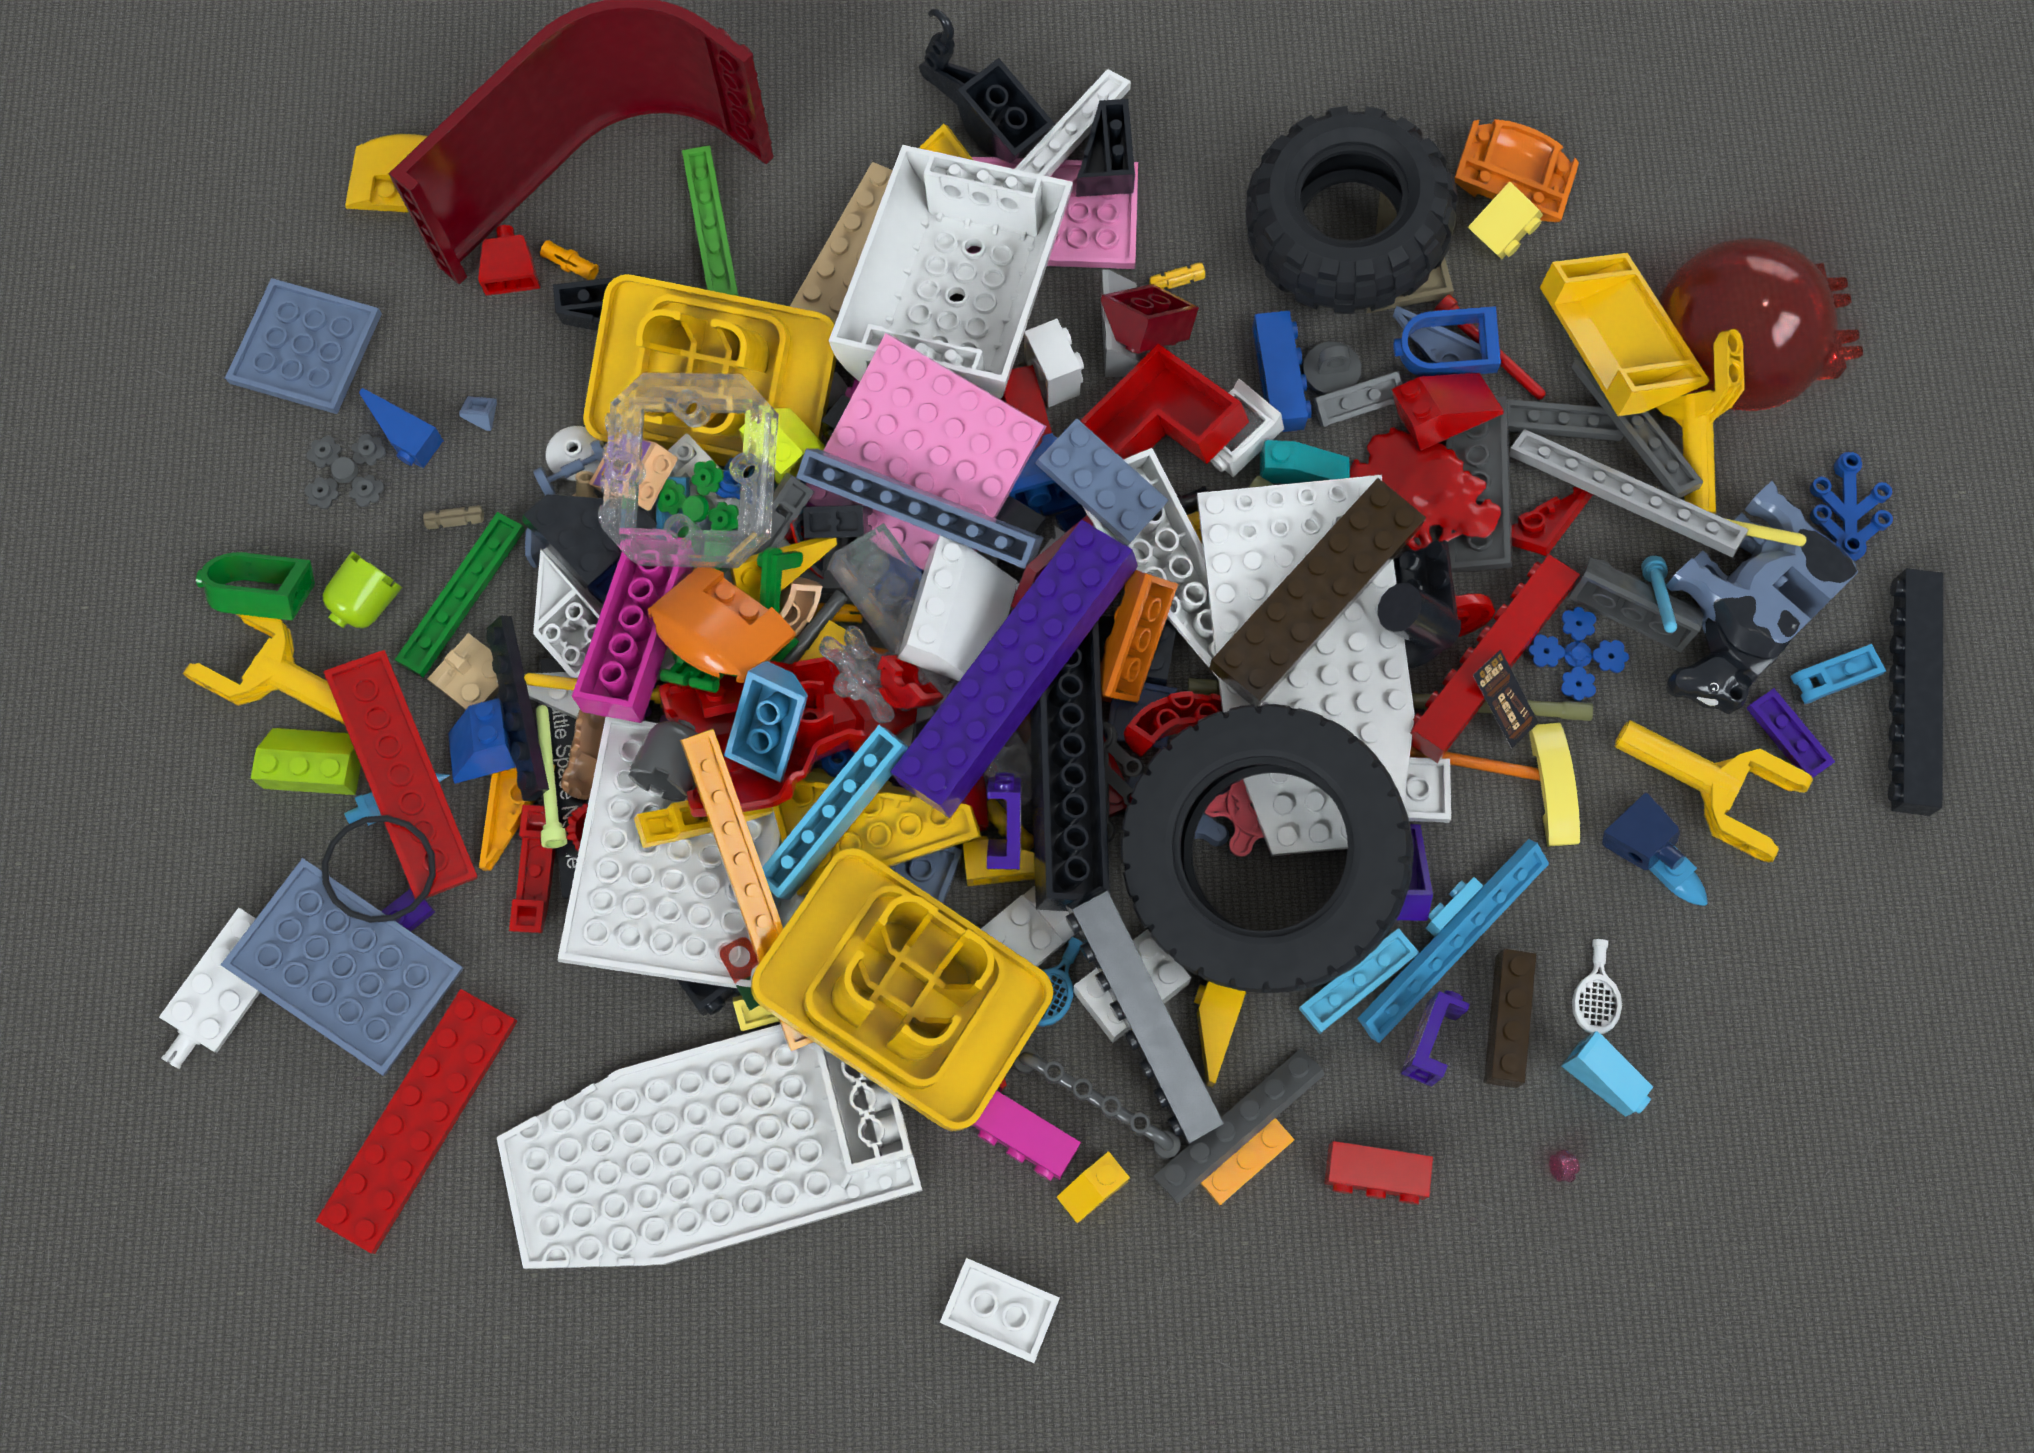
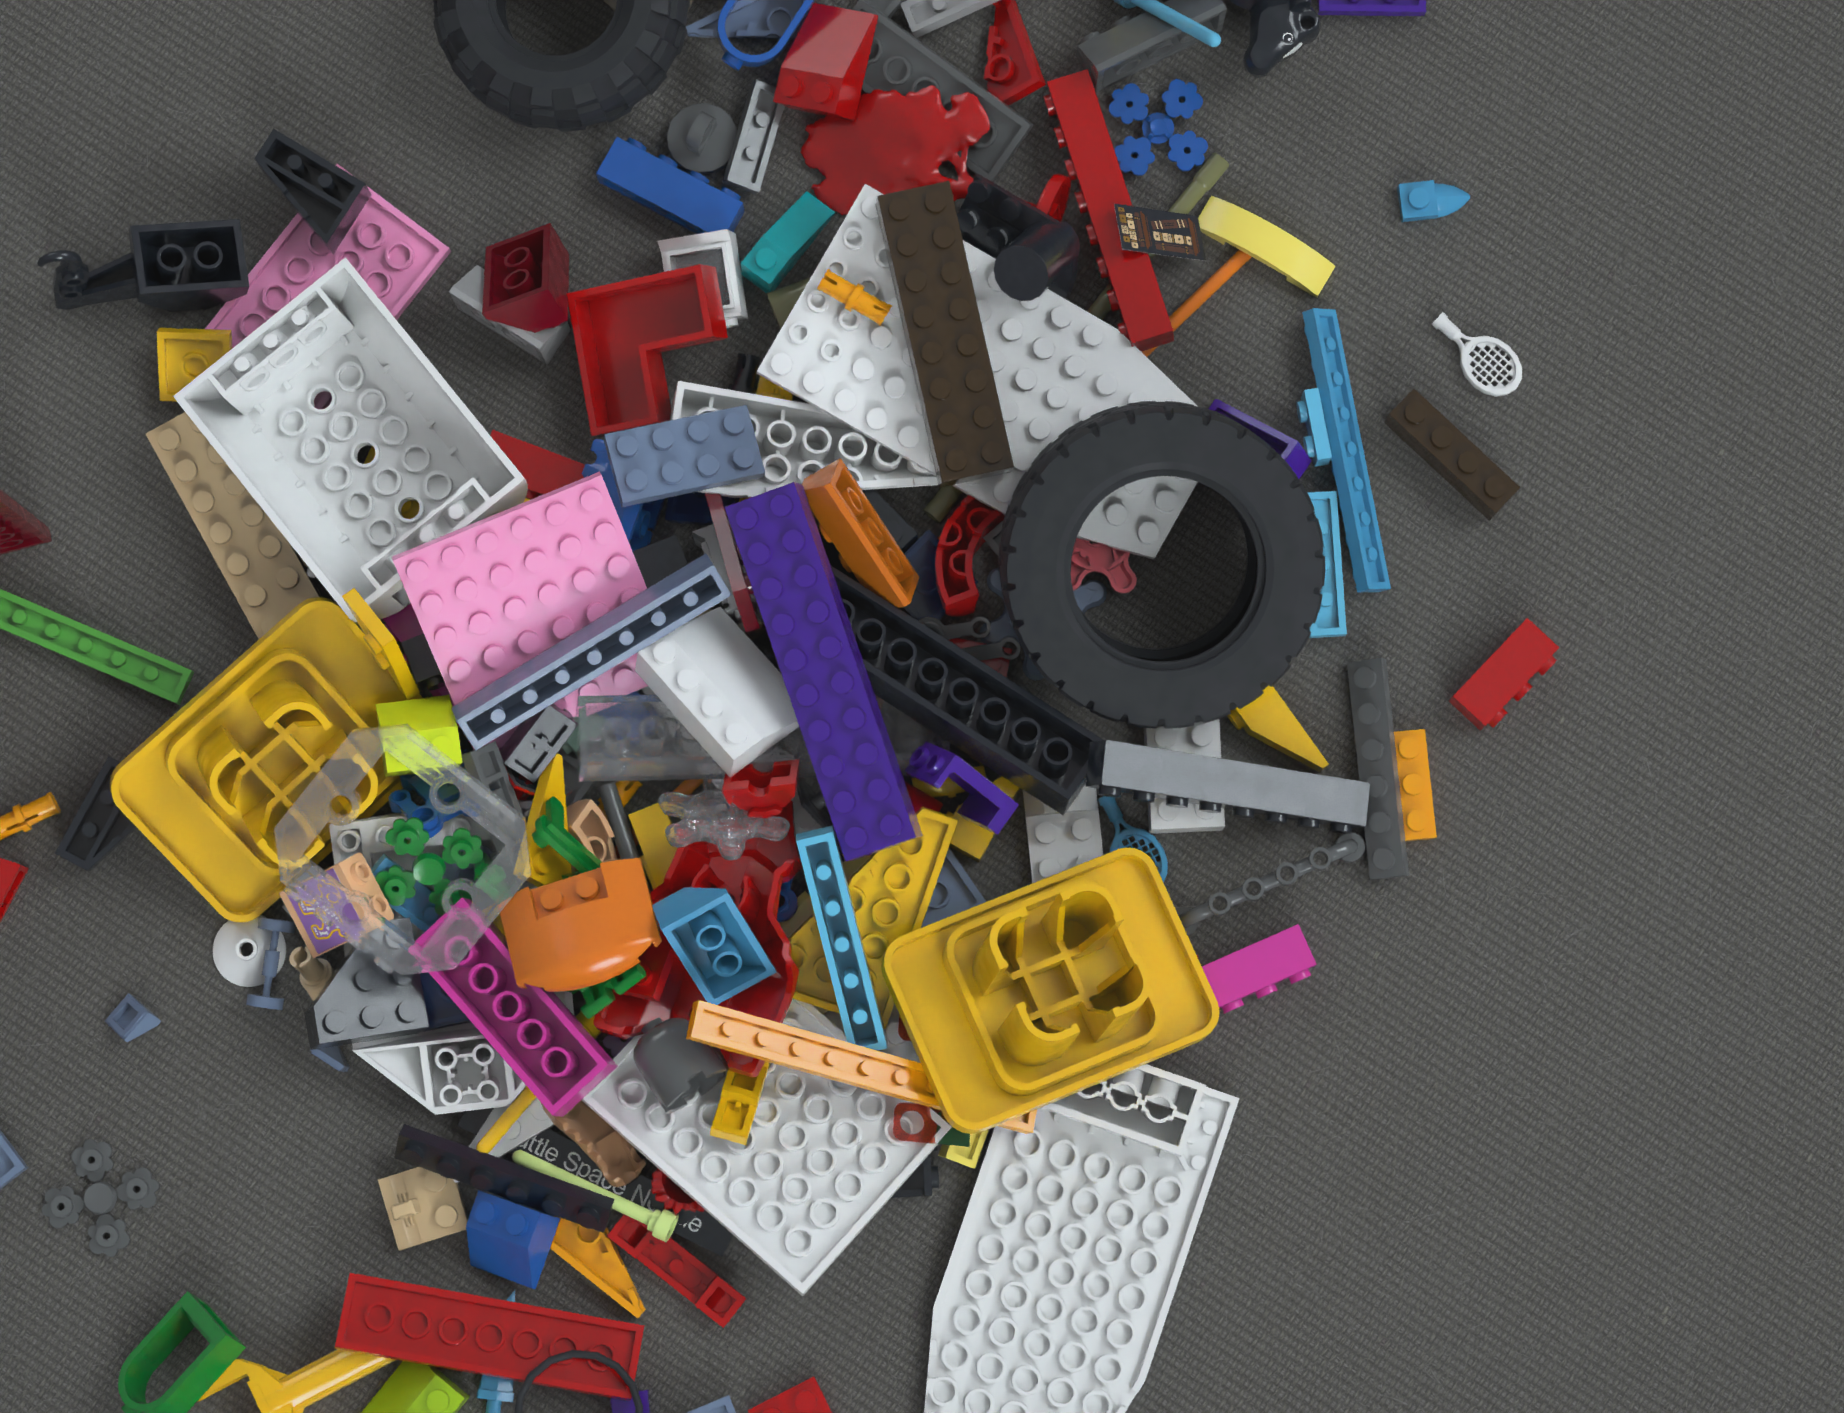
camera: 55 degrees left, 10 degrees up
lime cylinder [323,551,403,628] -> none
blue slope [359,388,444,469] -> none
green plate [395,512,525,678] -> none
dark tan axle [423,505,484,529] -> none
white plate [940,1258,1060,1363] -> none
white plate [1015,69,1131,177] -> none
white brick [1024,319,1084,408] -> none
yellow slope [1056,1151,1130,1224] -> none
yellow axle [1149,263,1205,289] -> none
dark purple panel [1401,990,1470,1087] -> none
white plate [1404,757,1451,823] -> none
clear pink plate [1549,1149,1580,1183] -> none
medium azure slope [1561,1031,1653,1117] -> none
dark blue torso [1602,792,1685,870] -> none
yellow piece [1615,720,1813,862] -> none
none -> yellow wing [342,588,420,700]
none -> light orange pin [817,269,892,326]

